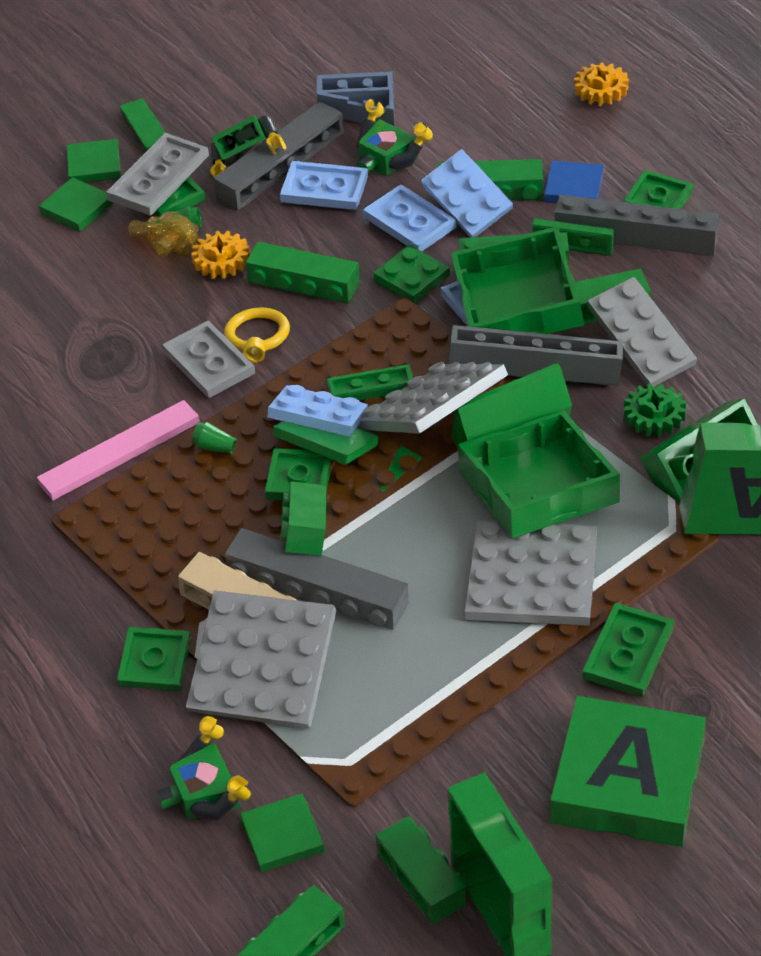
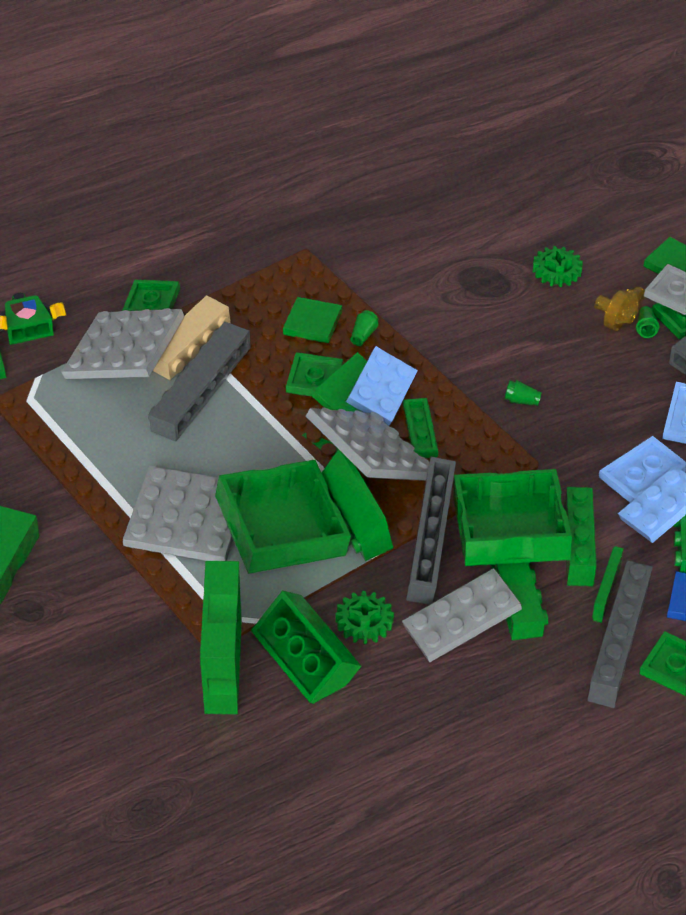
camera: 90 degrees right, 0 degrees up
bright pink tile [37,400,200,501] -> none
light grey plate [162,320,255,399] -> none
light orange gear [191,231,250,279] -> none
yellow piece [224,307,290,363] -> none
green brick [246,242,360,304] -> none
green brick [280,481,326,556] -> none
green plate [373,245,450,303] -> none
green plate [582,603,674,697] -> none
none -> green tile [283,297,342,343]
none -> green cone [504,380,542,406]
none -> green gear [532,246,583,287]

